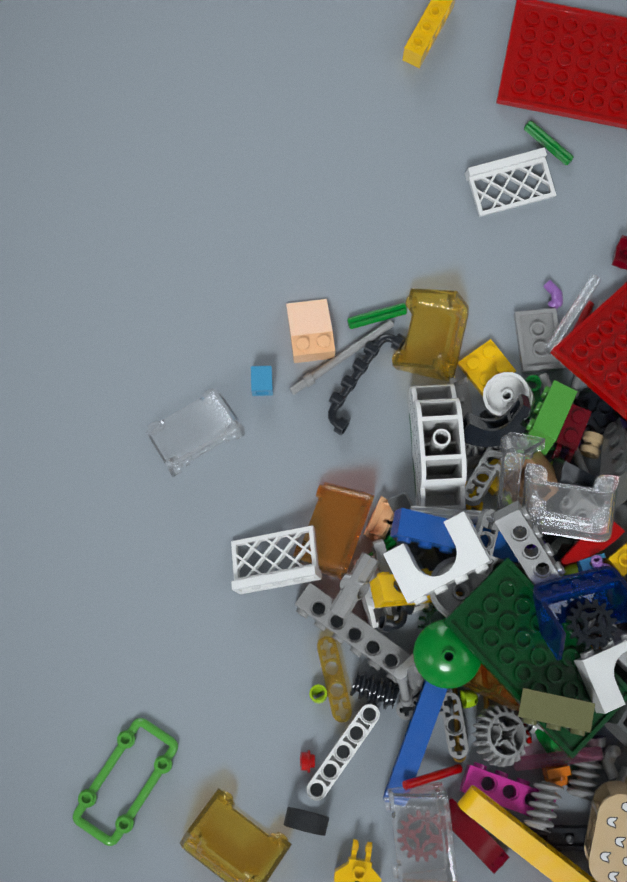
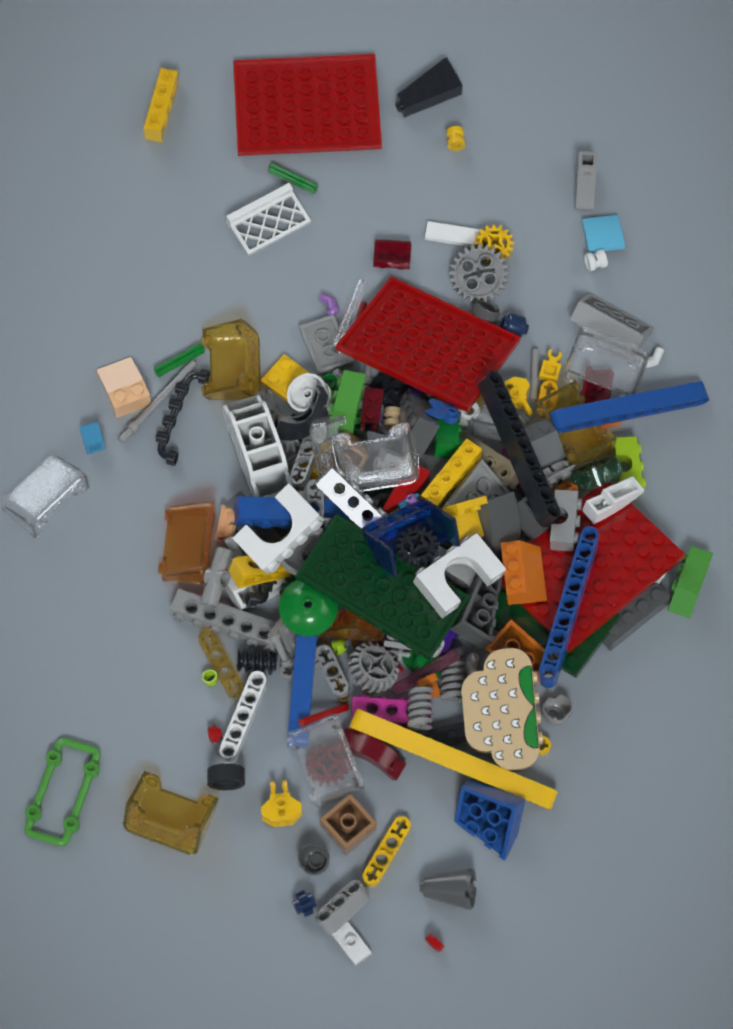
camera: 15 degrees left, 10 degrees down
white fence [231,525,322,594] -> none
olive wedge [518,688,595,736] -> none

